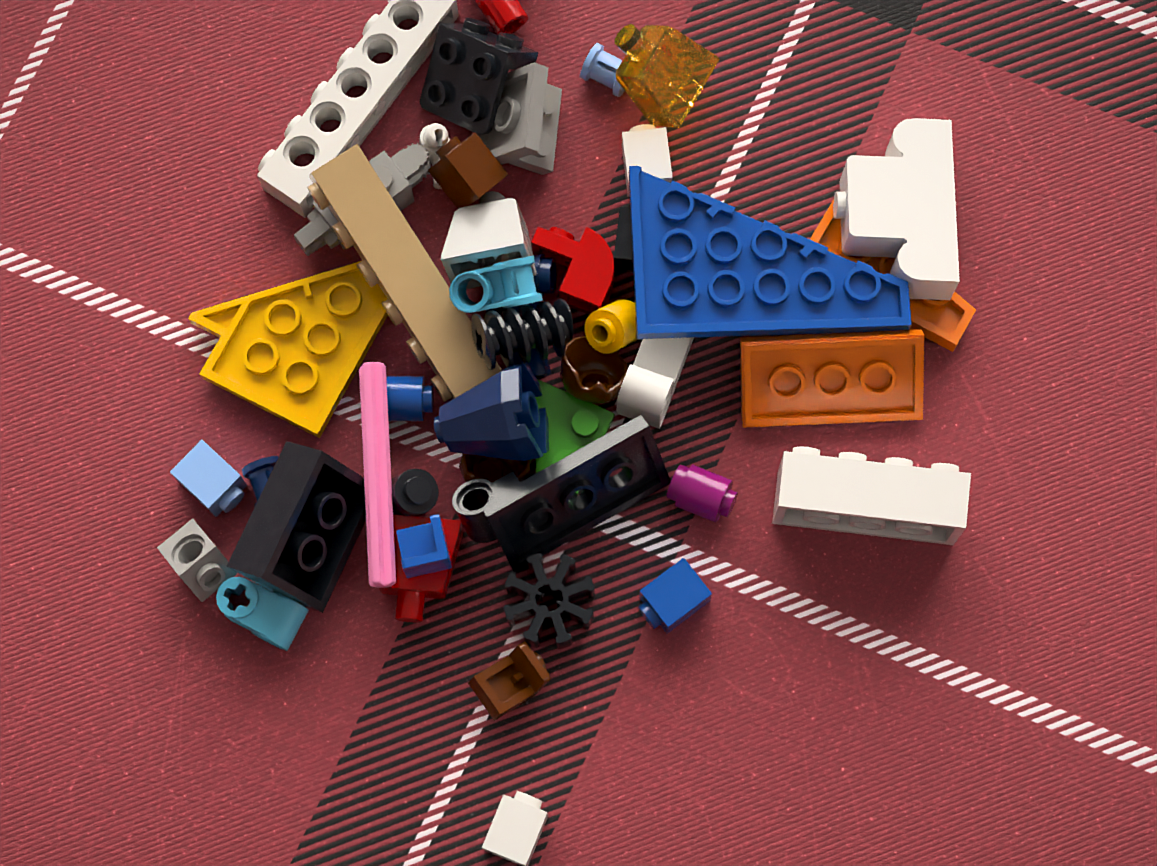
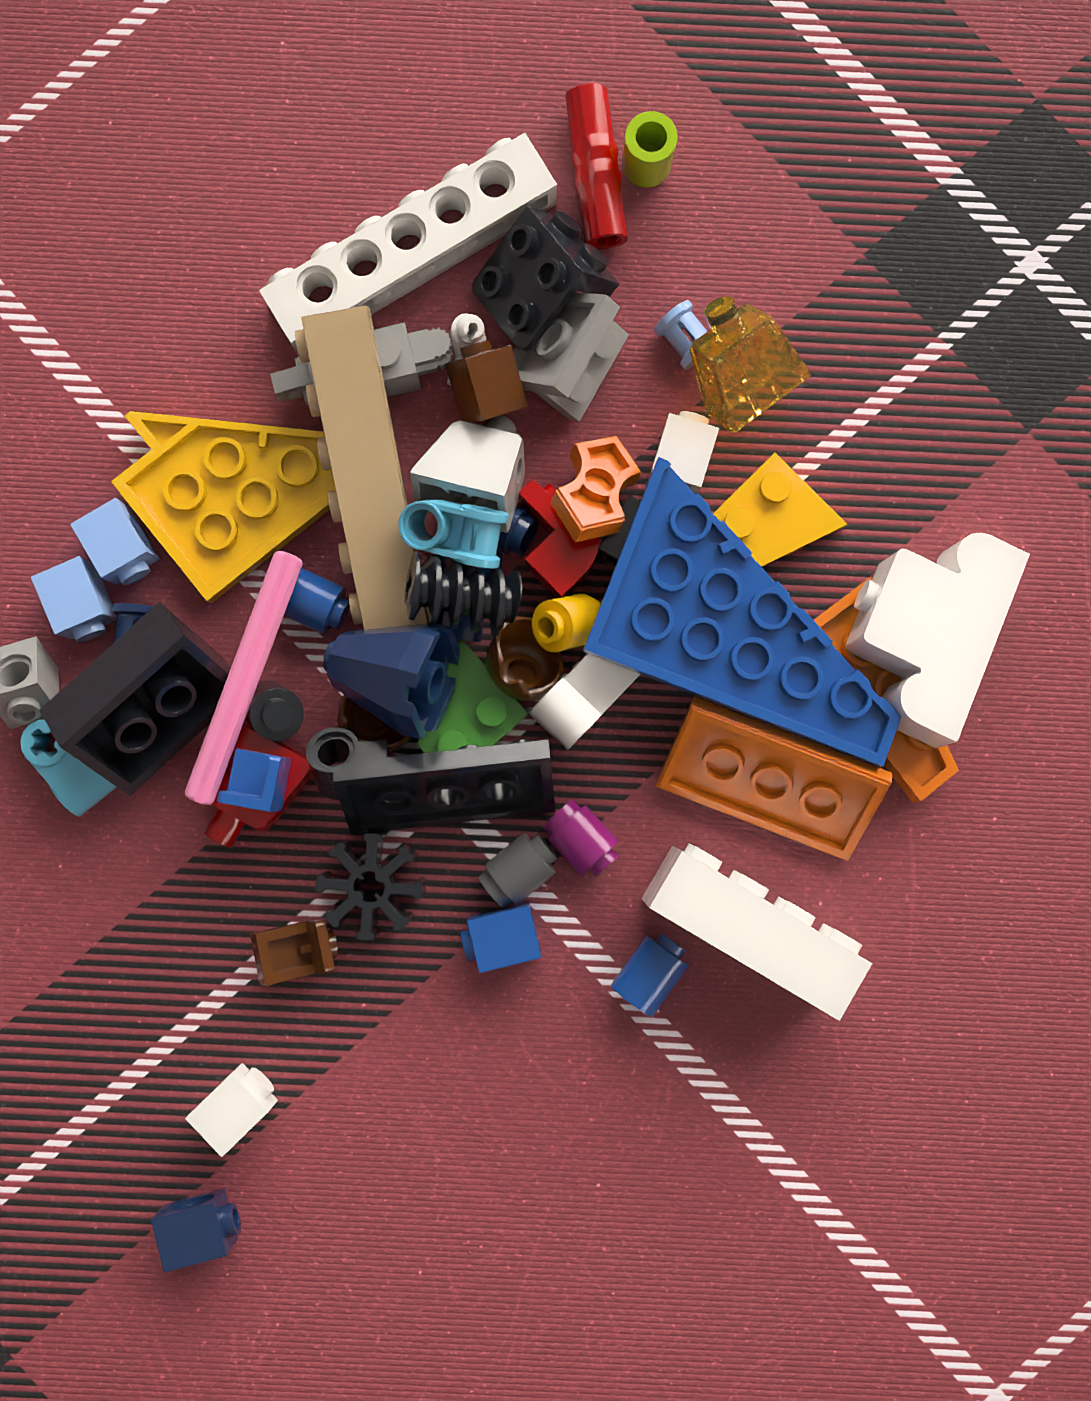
camera: 15 degrees right, 10 degrees up
none -> light blue brick [70,498,160,585]
none -> dark grey brick [479,833,558,909]
none -> orange tile [551,436,641,543]
none -> blue brick [610,932,689,1017]
none -> yellow wing [713,453,847,567]

